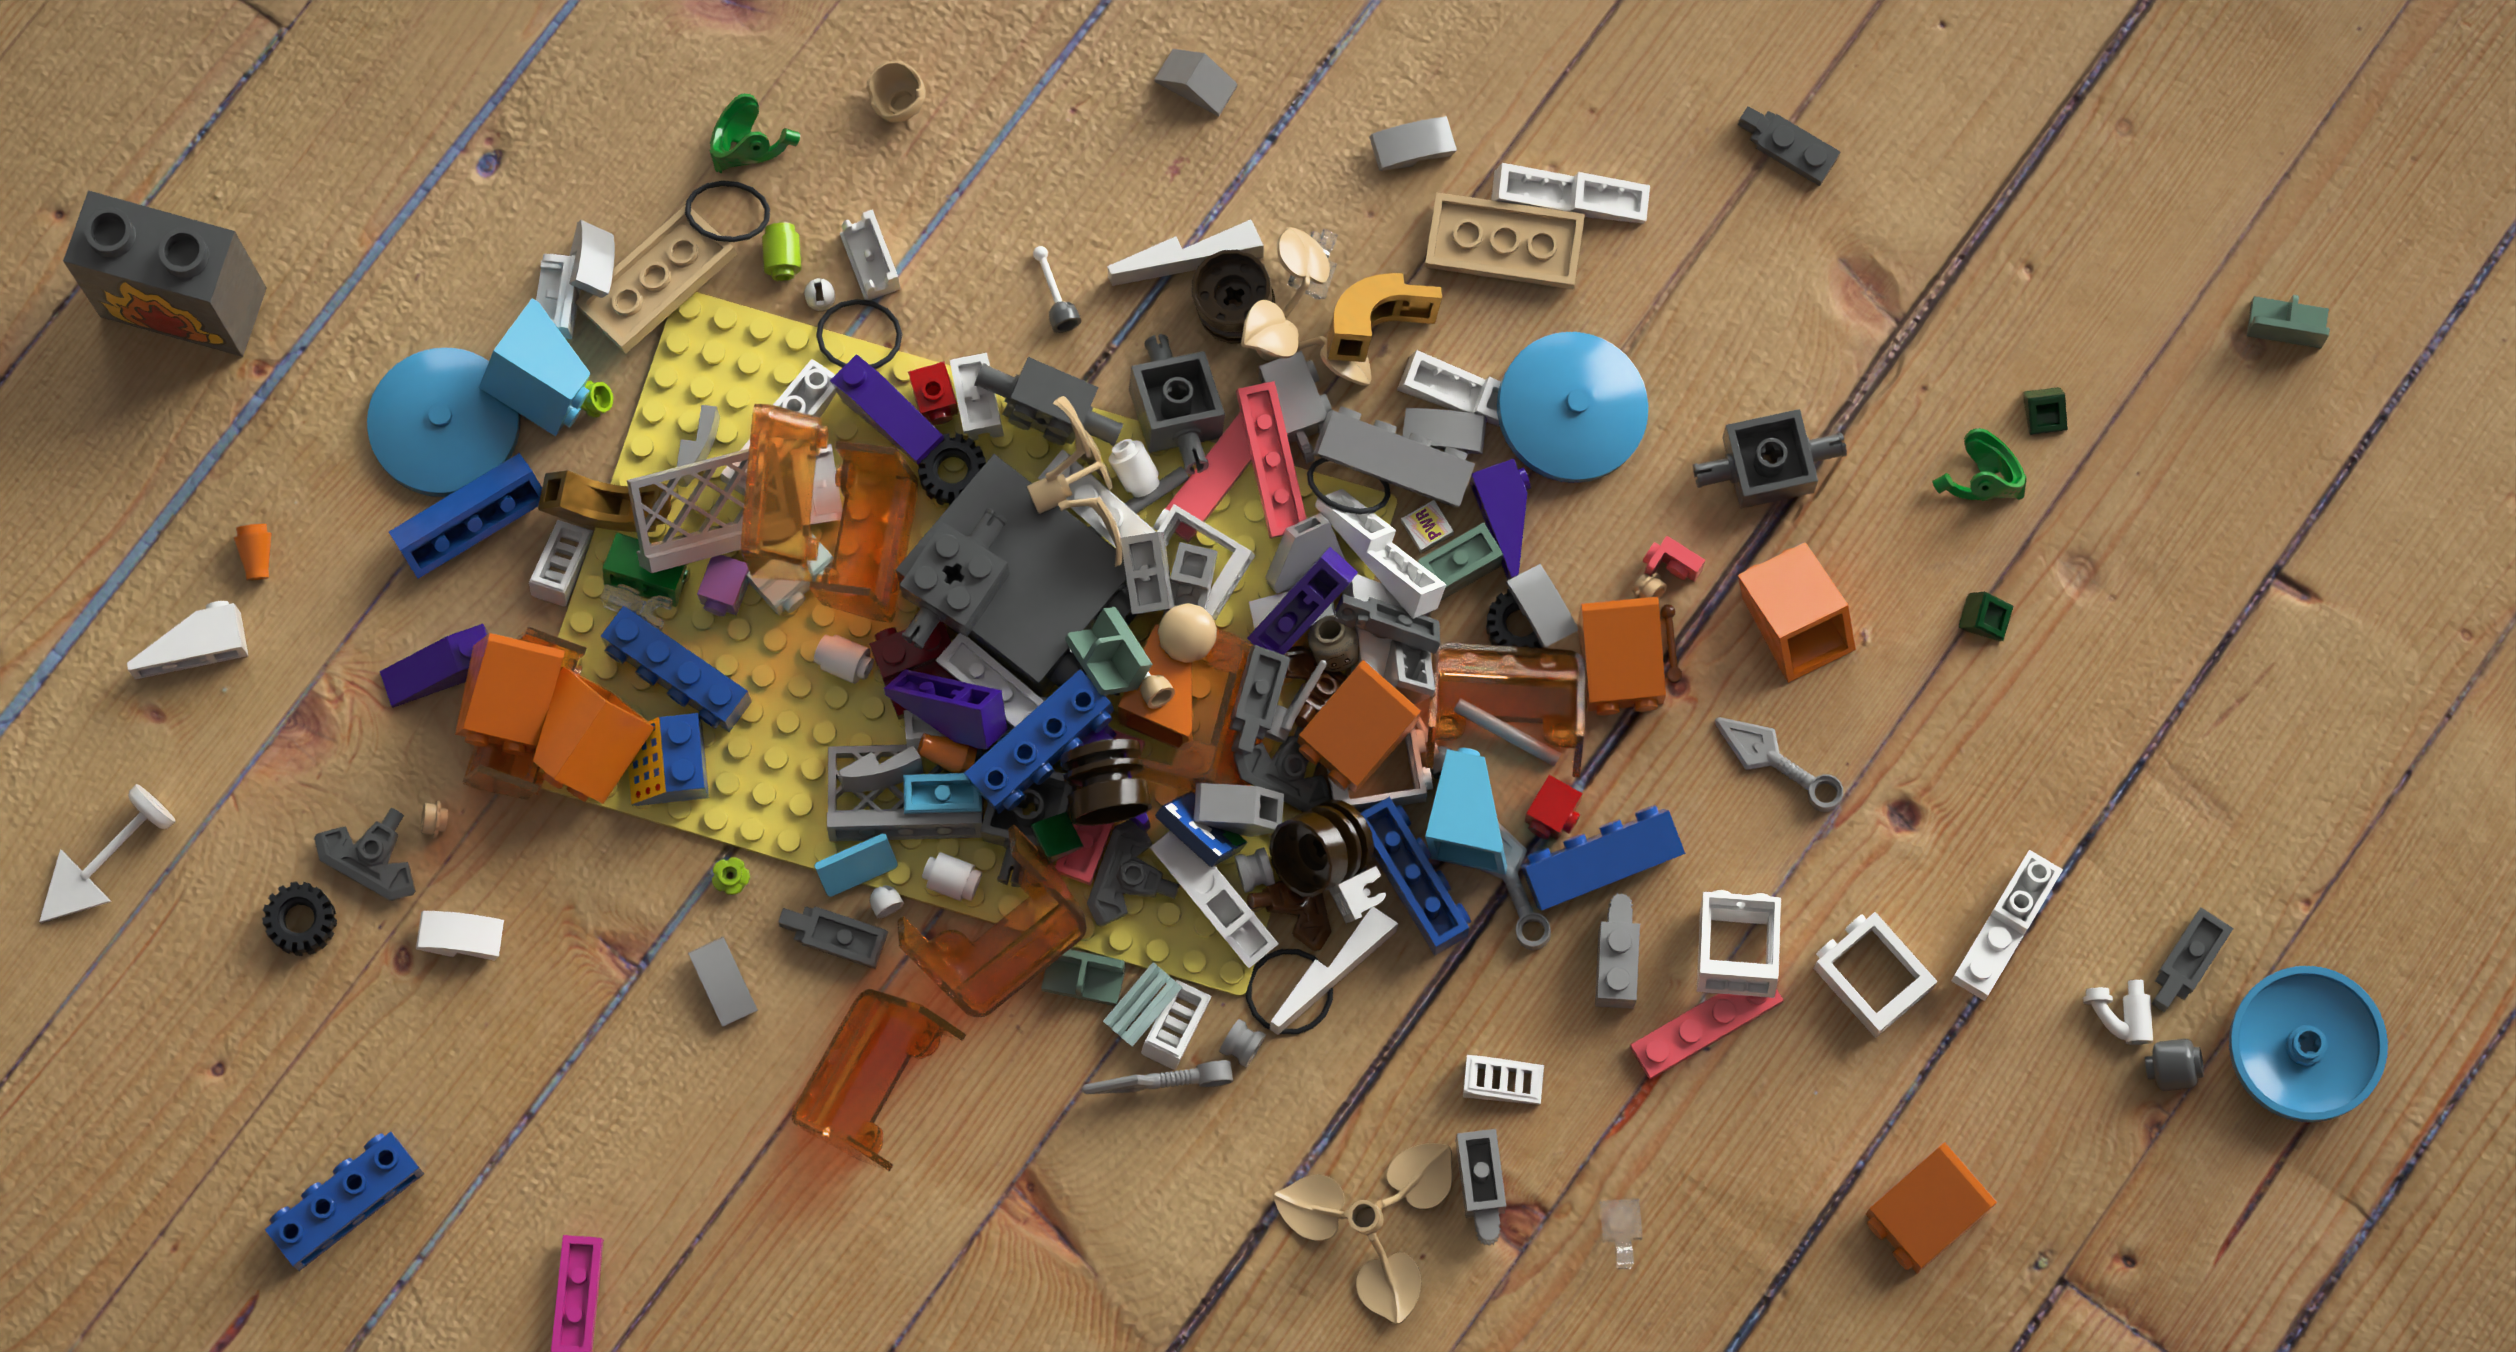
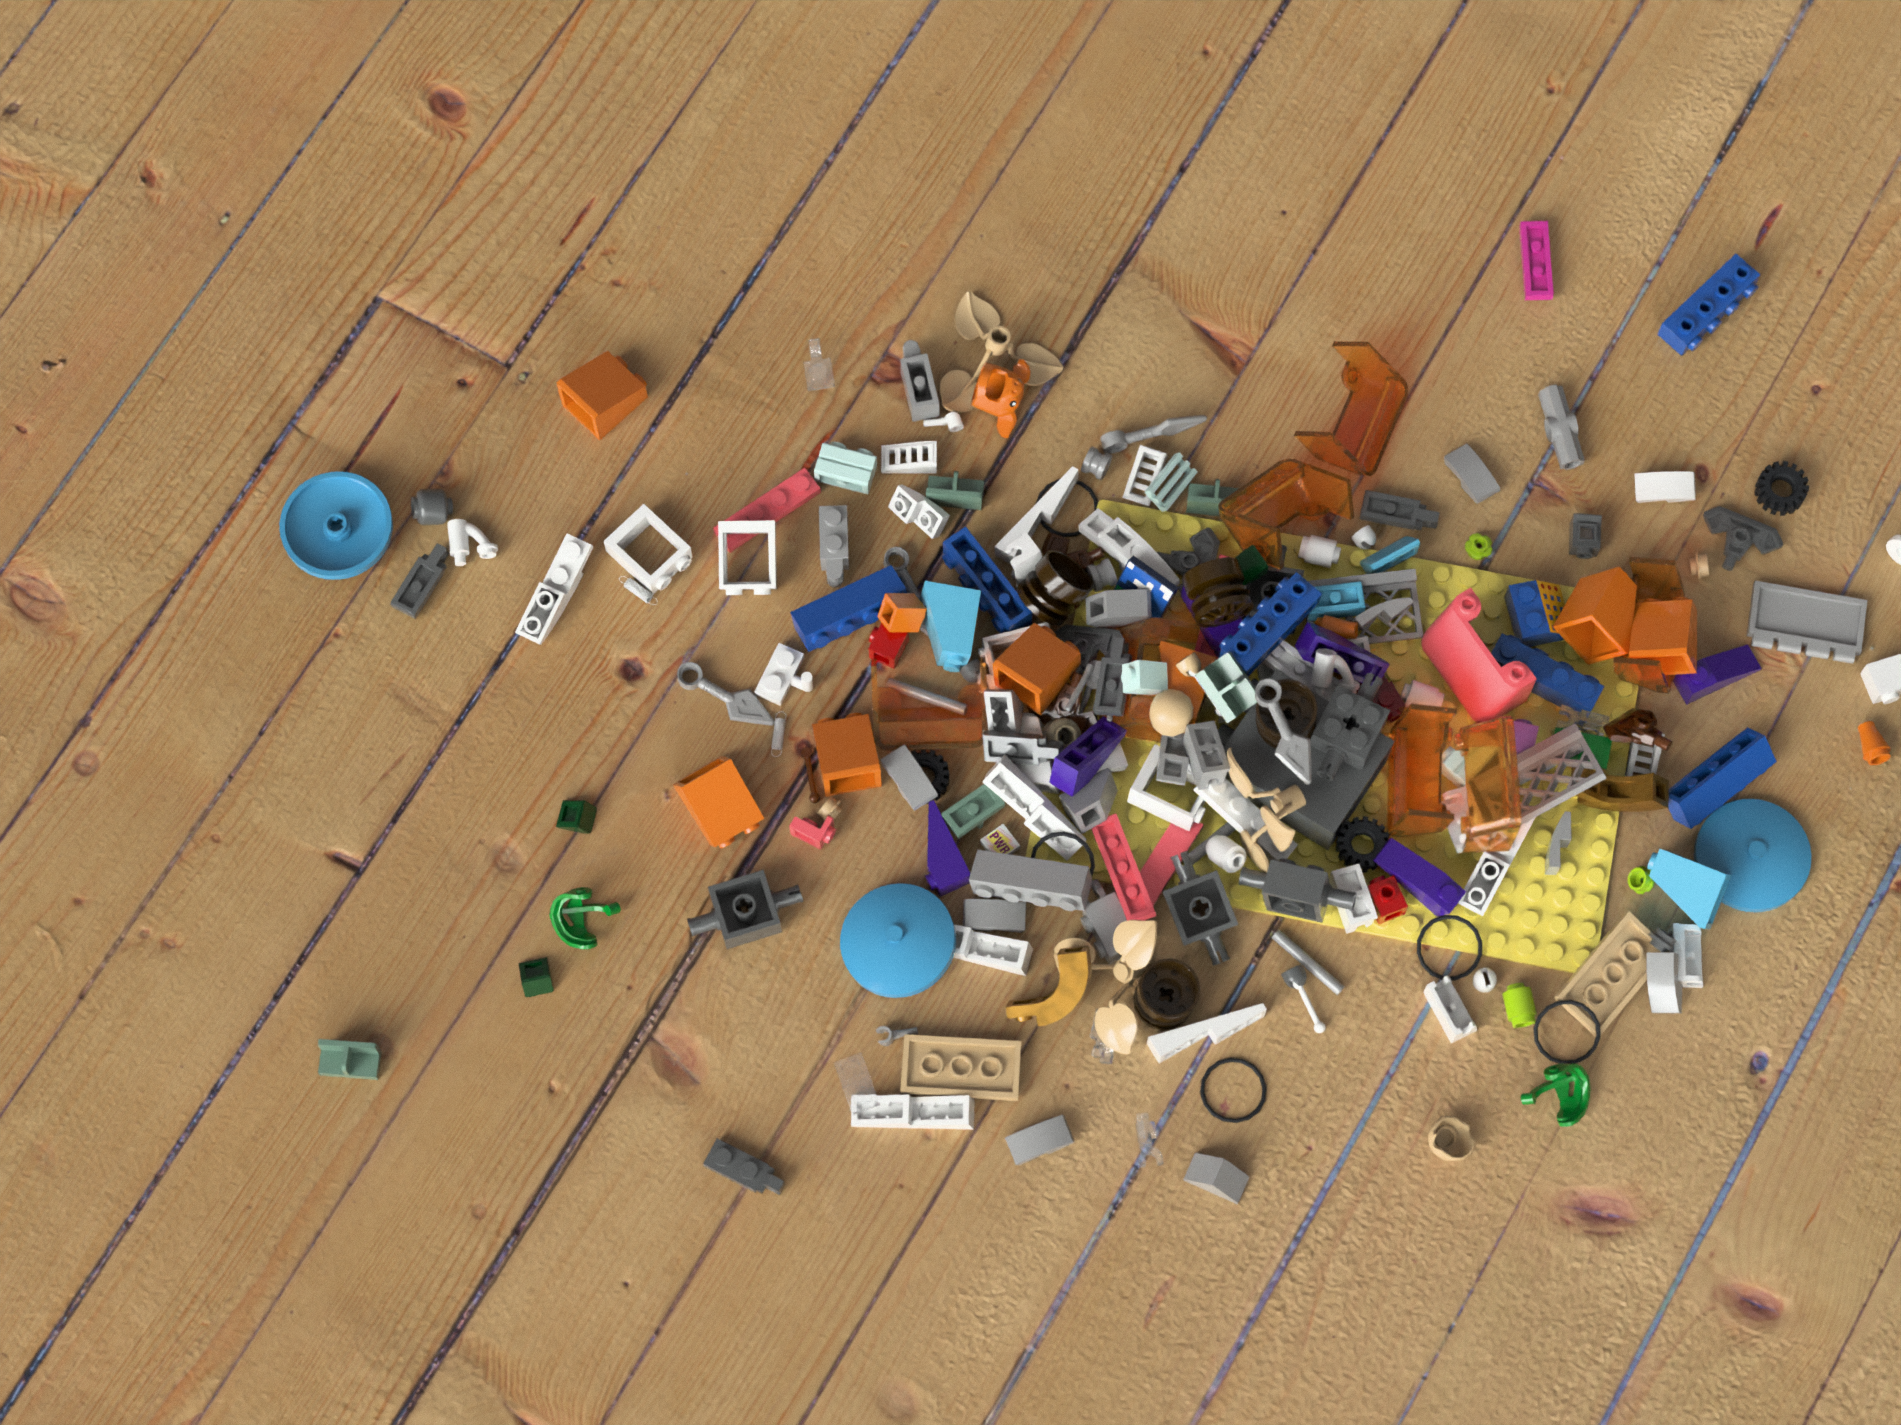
camera: 175 degrees right, 5 degrees down
none -> white piece [619,576,658,605]
none -> white plate [755,643,814,706]
none -> white piece [771,711,786,757]
none -> light aqua brick [814,442,877,494]
none -> clear slope [834,1052,881,1115]
none -> light grey hand [876,1026,918,1046]
none -> orange brick [877,593,927,632]
none -> white slope [888,484,950,539]
none -> white hand [923,412,964,432]
none -> sand green panel [926,471,984,510]
none -> orange piece [971,359,1030,438]
none -> light aqua brick [1121,660,1168,696]
none -> clear plate [1135,1113,1164,1168]
none -> black piece [1200,1058,1267,1123]
none -> light grey piece [1255,679,1312,784]
none -> dark brown wheel [1256,679,1318,749]
none -> light grey bar [1272,930,1345,995]
none -> white plant [1311,648,1360,697]
none -> coral windscreen [1421,587,1537,725]
none -> light grey piece [1538,384,1585,470]
none -> dark grey window [1569,513,1602,559]
none -> reddish brown piece [1603,708,1672,751]
none -> dark grey plate [1648,927,1677,952]
none -> light grey hinge [1746,581,1867,664]

